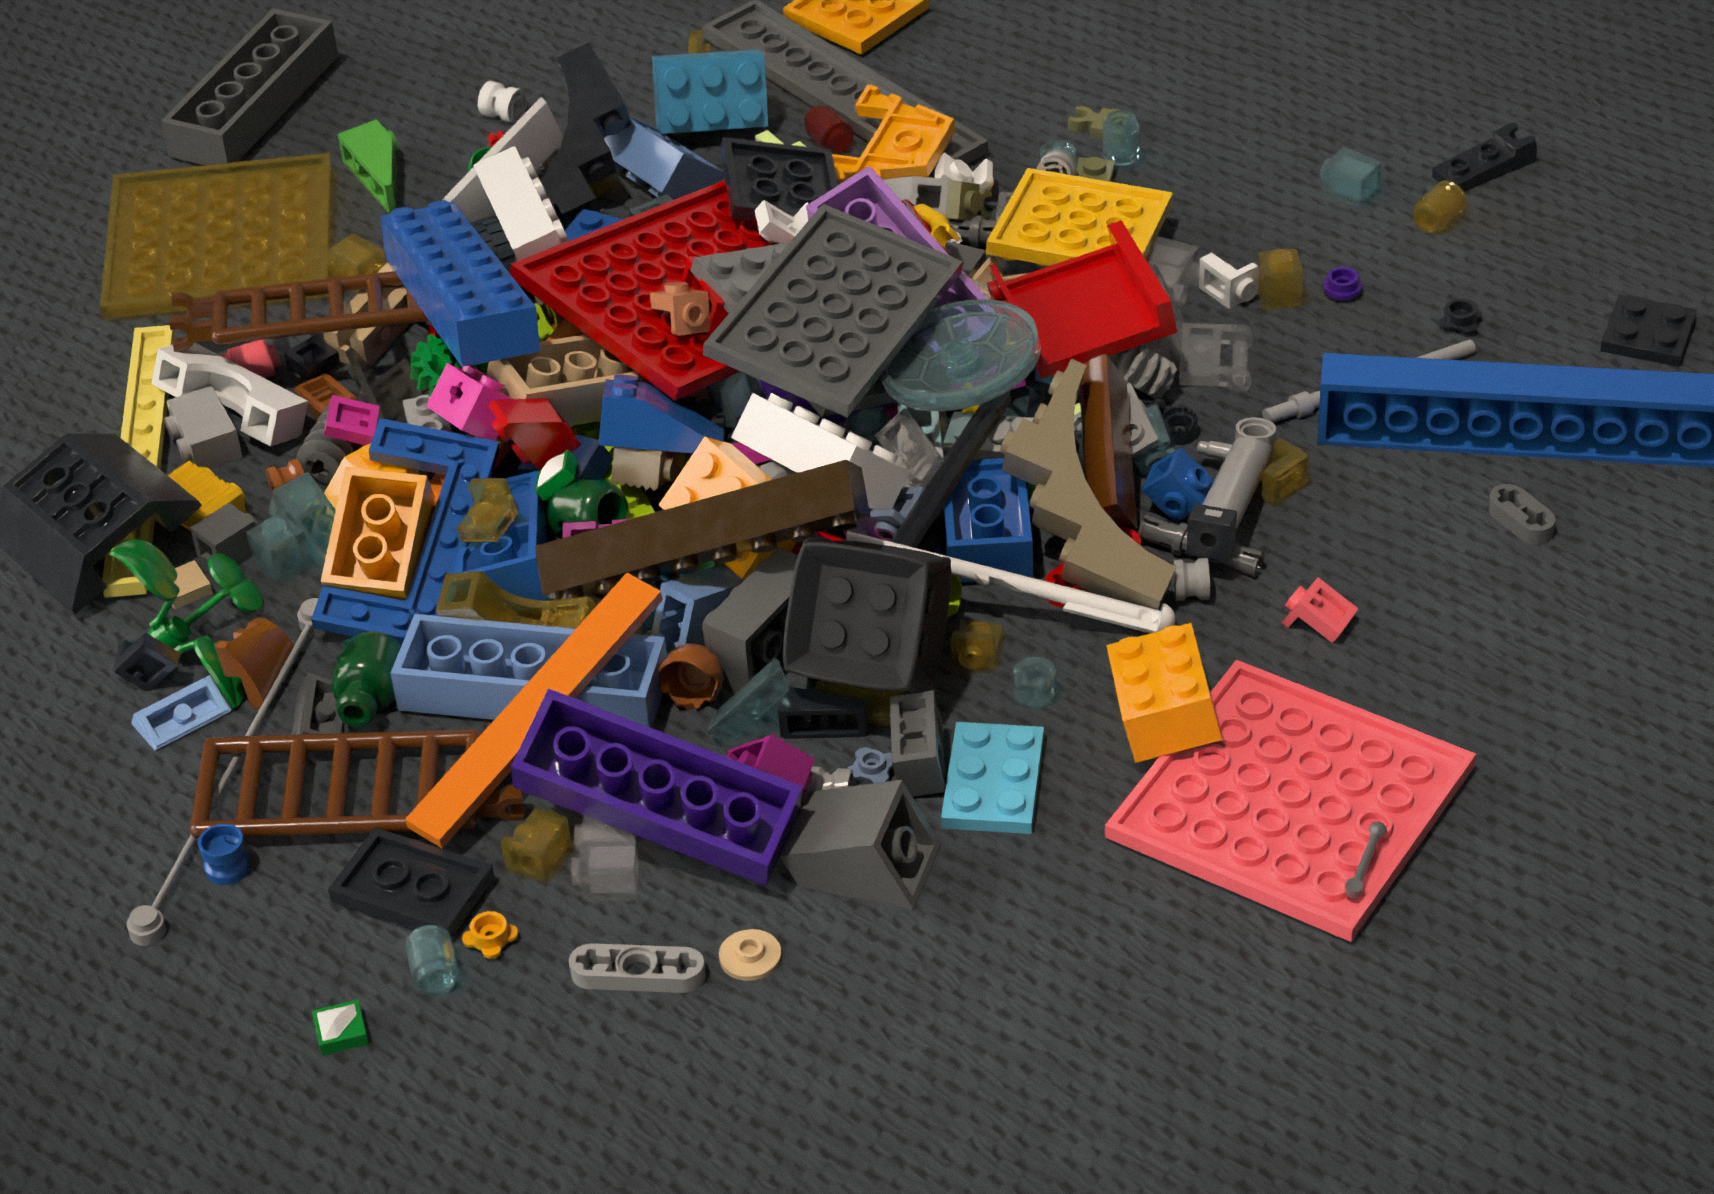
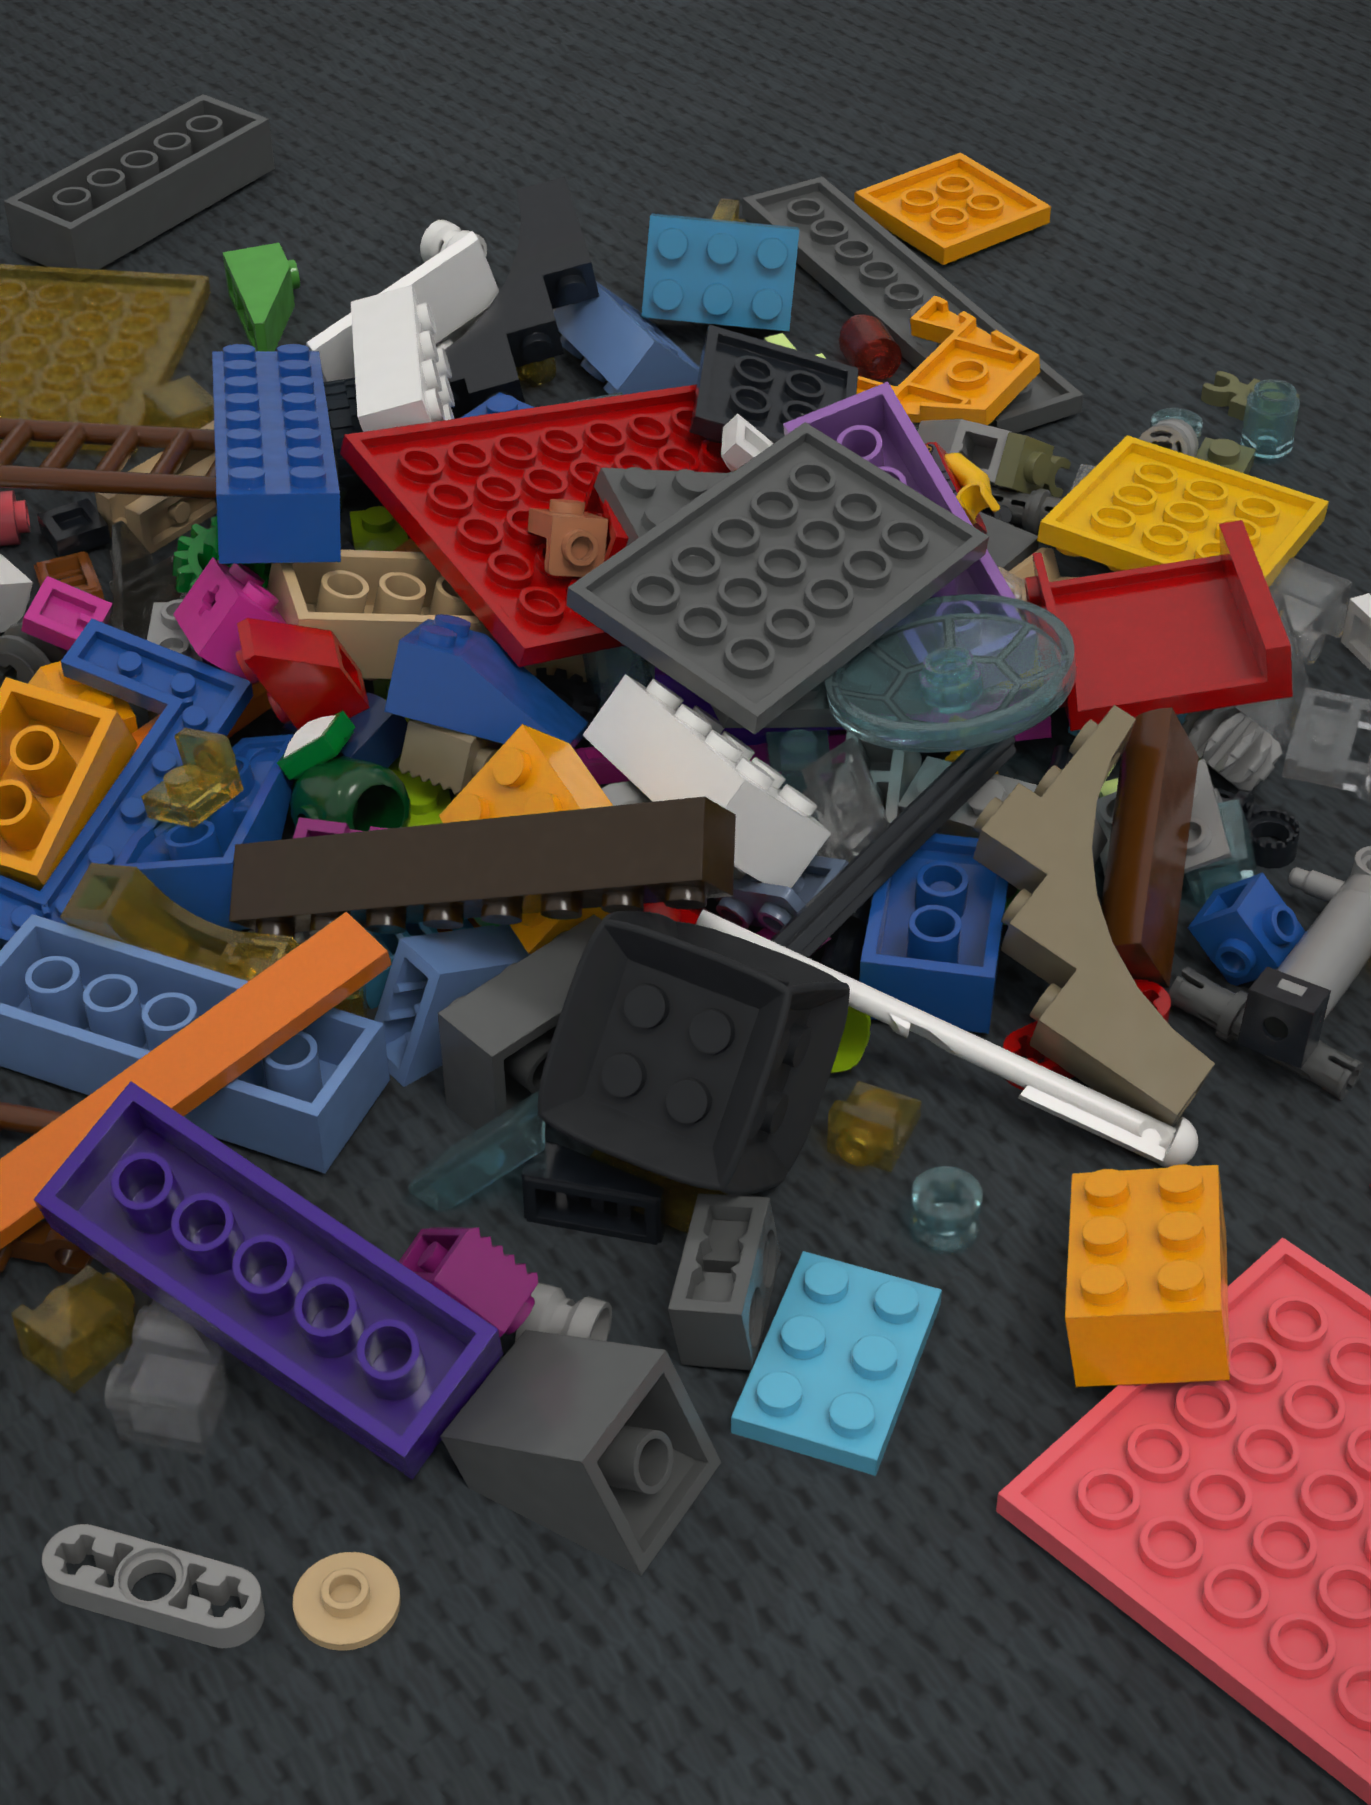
camera: 10 degrees right, 0 degrees up
dark orange hair [658,643,724,710] -> none
sand blue plate [847,747,893,785] -> none
white bracket [935,153,994,190] -> none
light grey wheel [1172,558,1210,601] -> none

